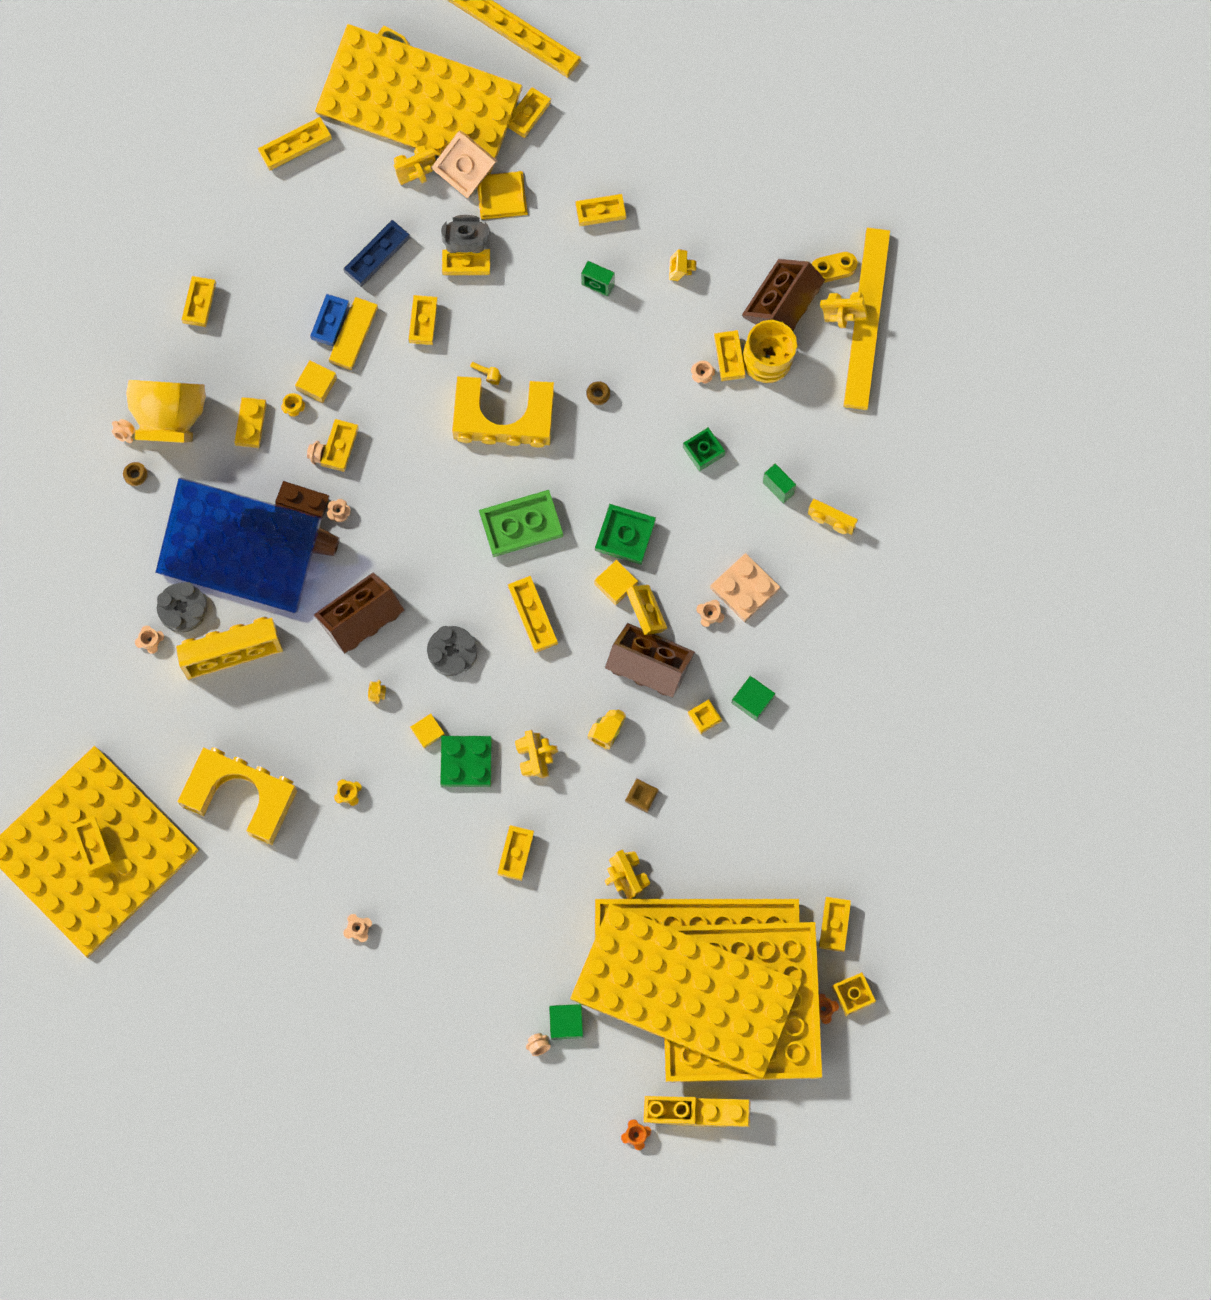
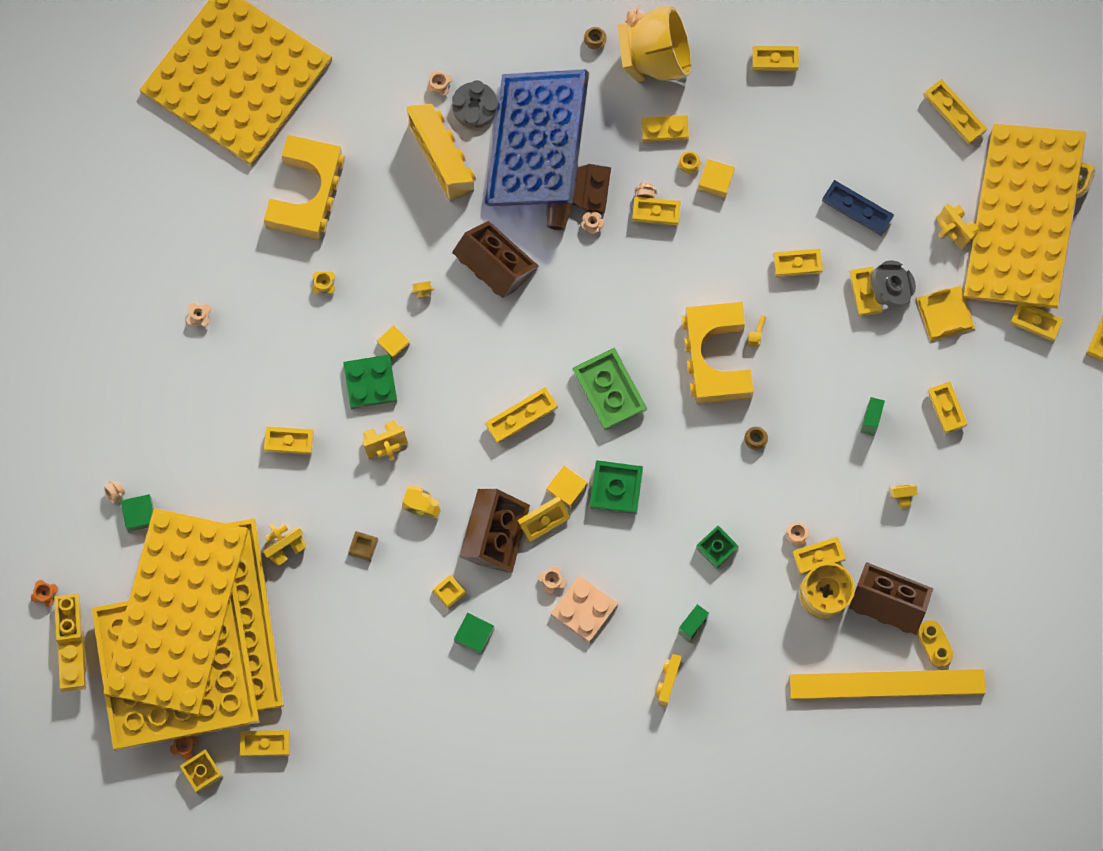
camera: 80 degrees right, 0 degrees up
yellow plate [70,816,113,873] -> none
blue plate [310,294,350,347] -> none
yellow tile [329,297,378,370] -> none
dark grey plate [427,626,477,676] -> none
light nougat plate [431,130,497,198] -> none
yellow hips [820,292,868,329] -> none

